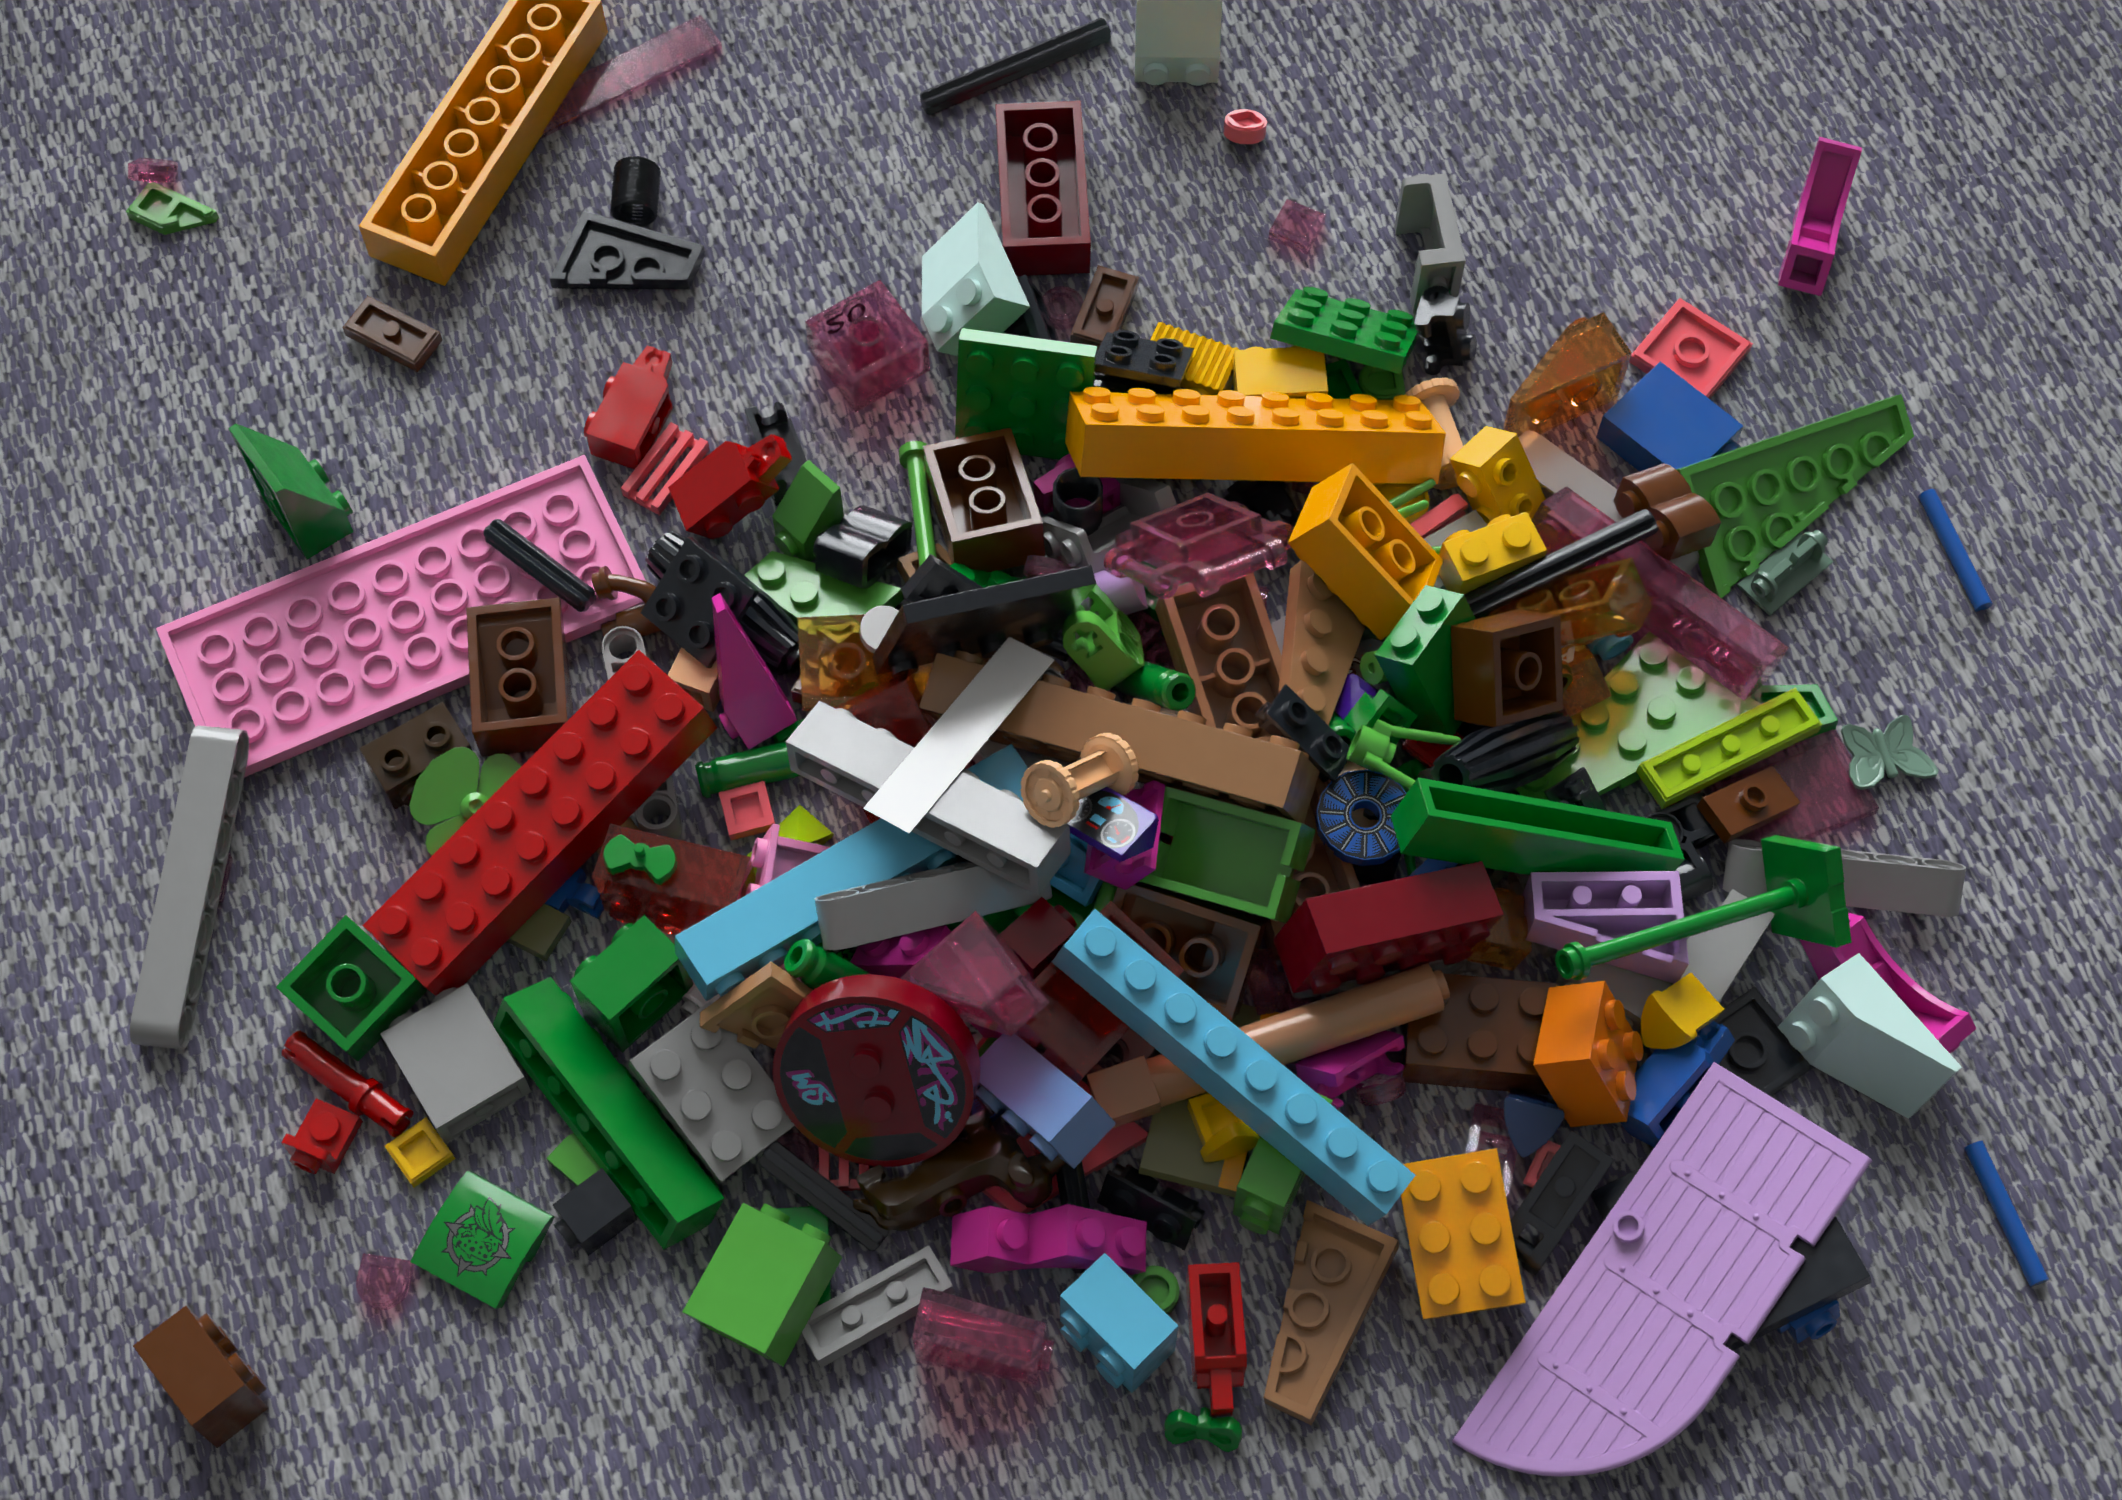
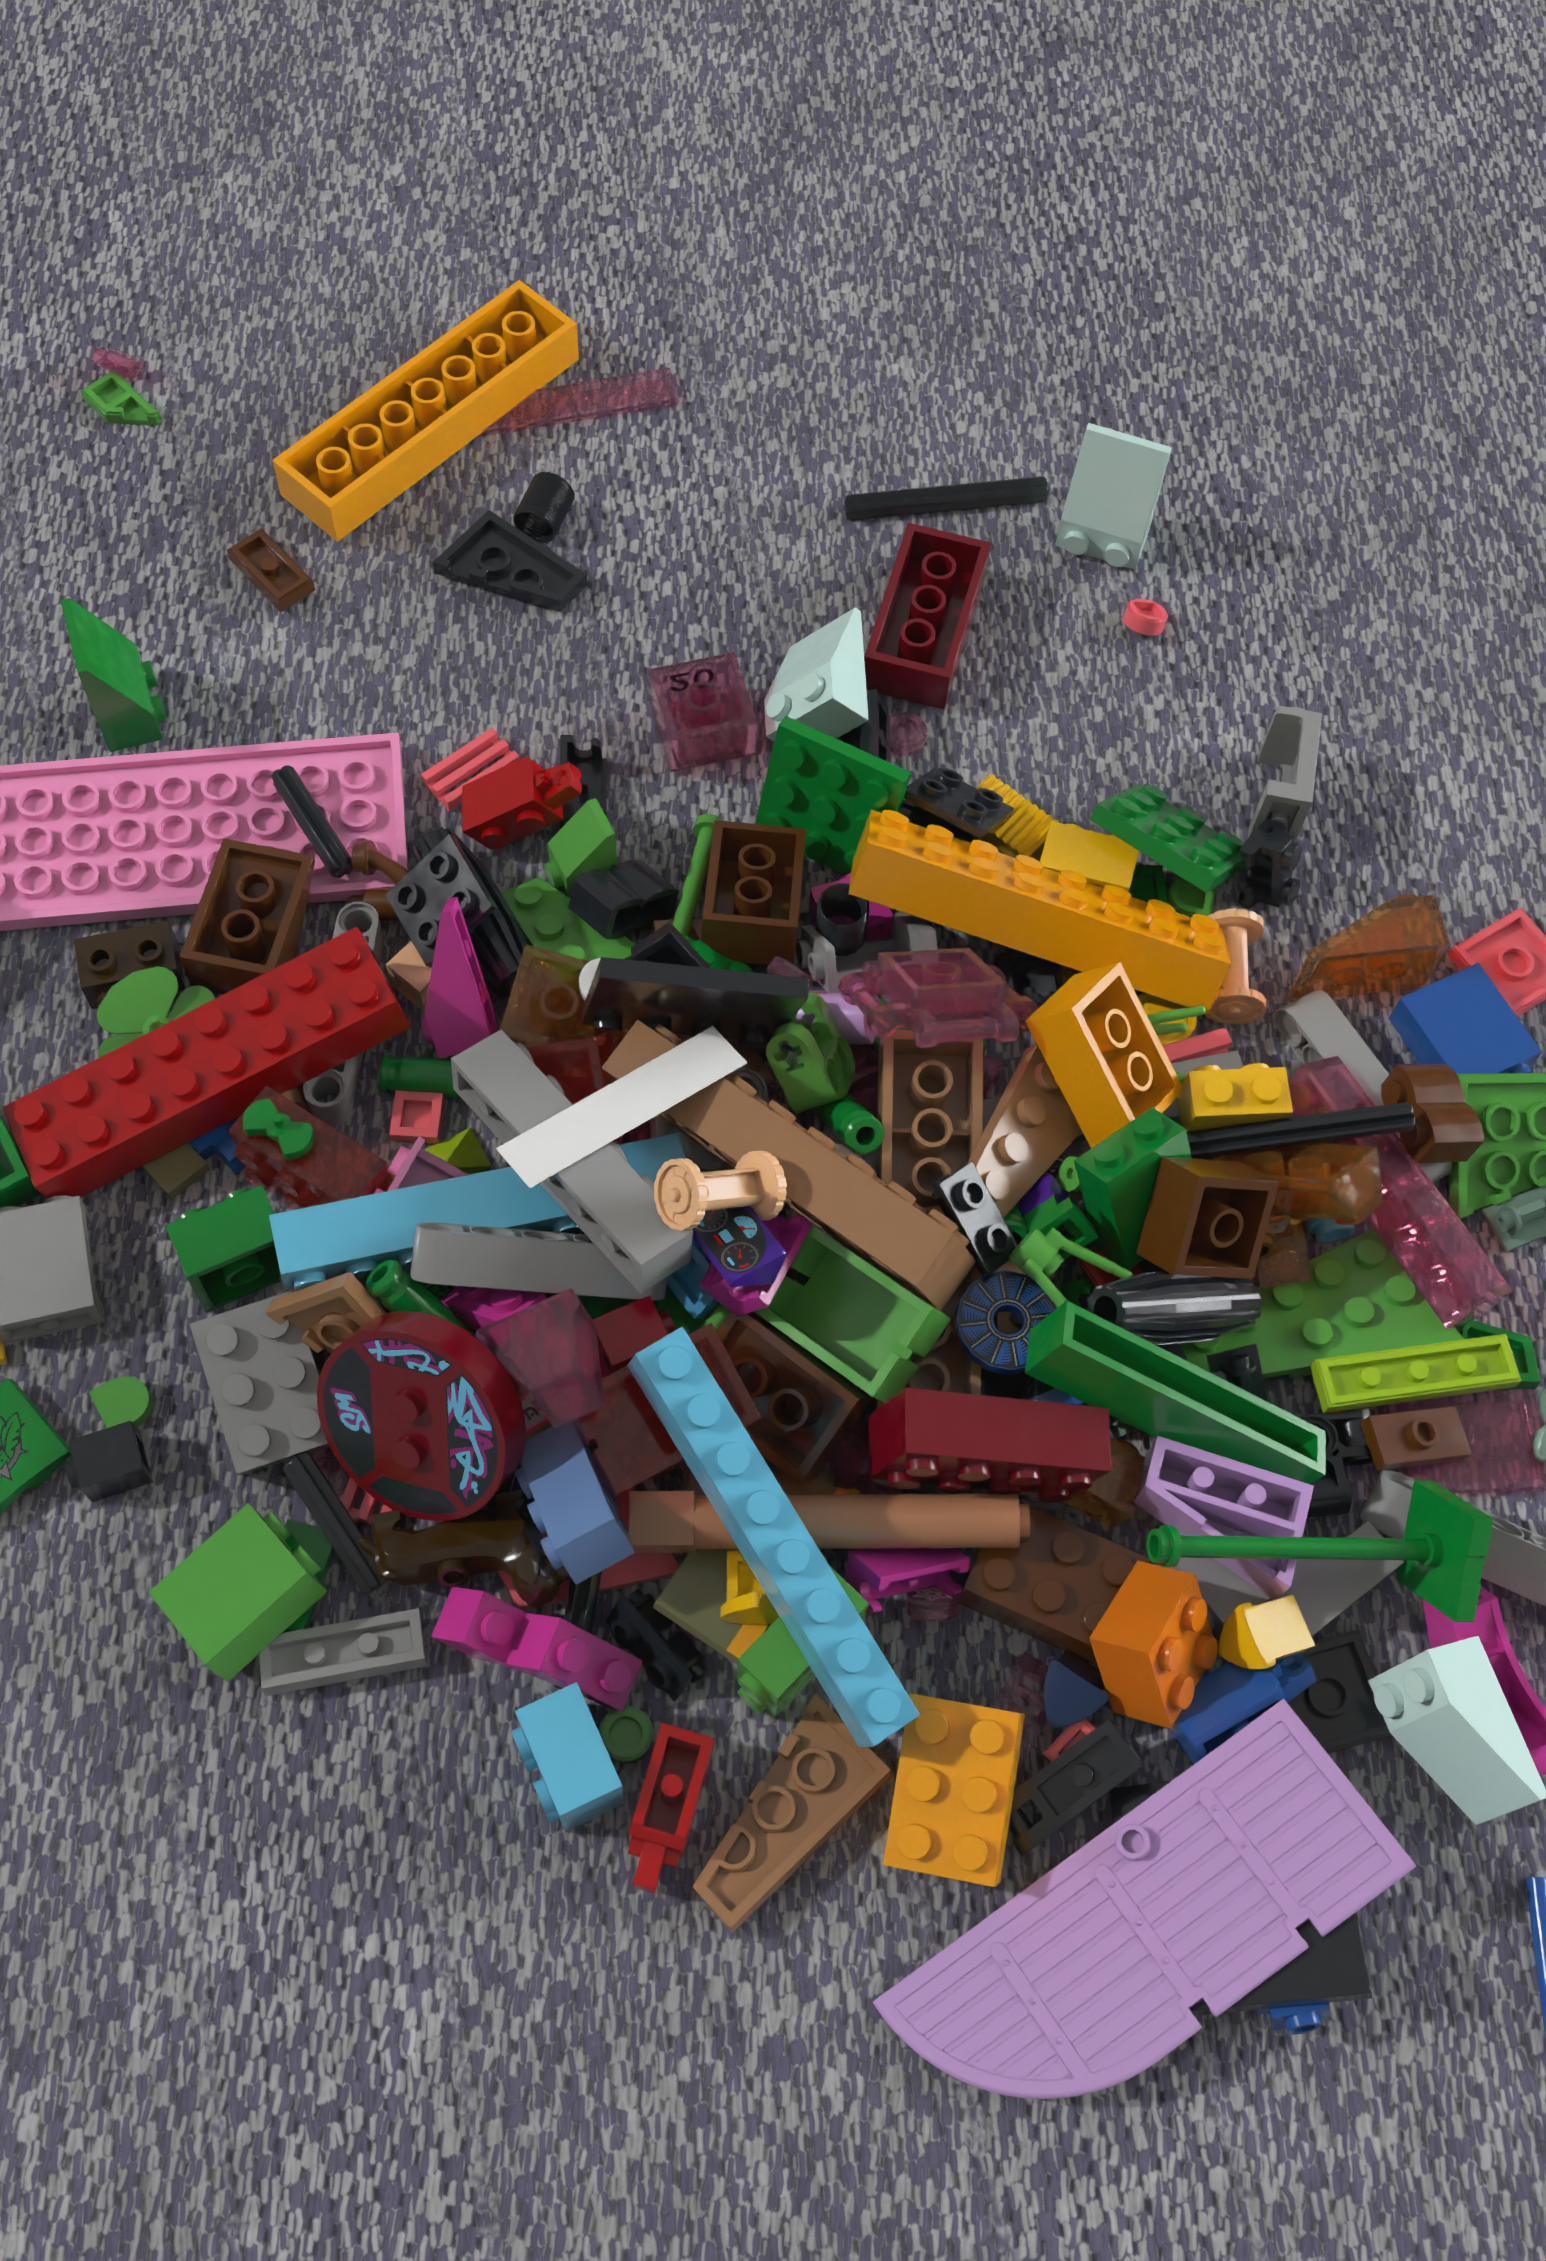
camera: 15 degrees right, 0 degrees up
green brick [493,977,724,1250] -> none
red hinge [584,346,673,470] -> none
clear pink slope [912,1287,1055,1385] -> none
reddish brown plate [1070,265,1139,351] -> none
green piece [1163,1407,1243,1452] -> none
clear pink tile [1268,199,1326,255] -> none
yellow brick [1449,426,1548,524] -> none

